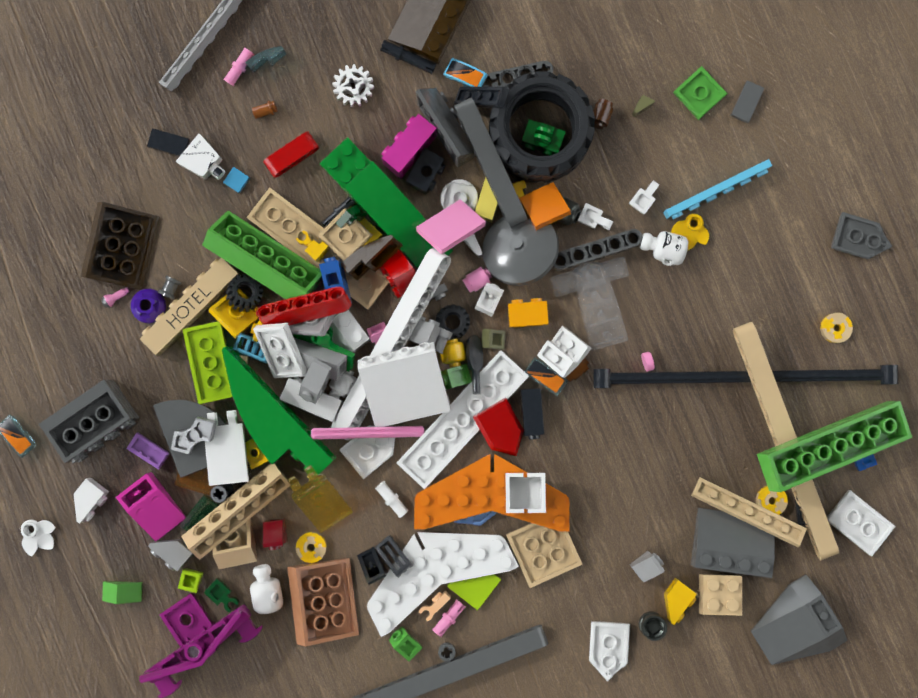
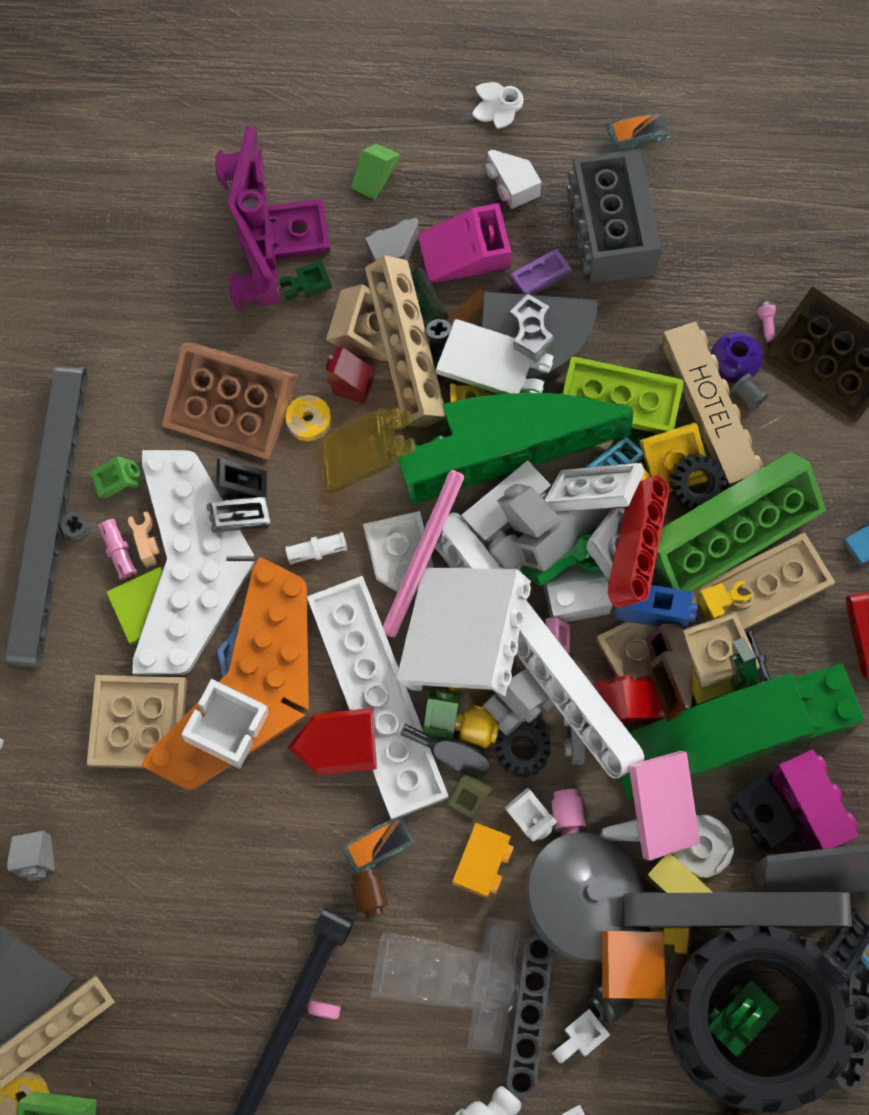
camera: 120 degrees right, 15 degrees down
lime slope [178,568,203,593] -> none
white piece [250,564,283,614] -> none
black brick [521,388,544,439] -> none
white slope [537,326,592,378] -> none

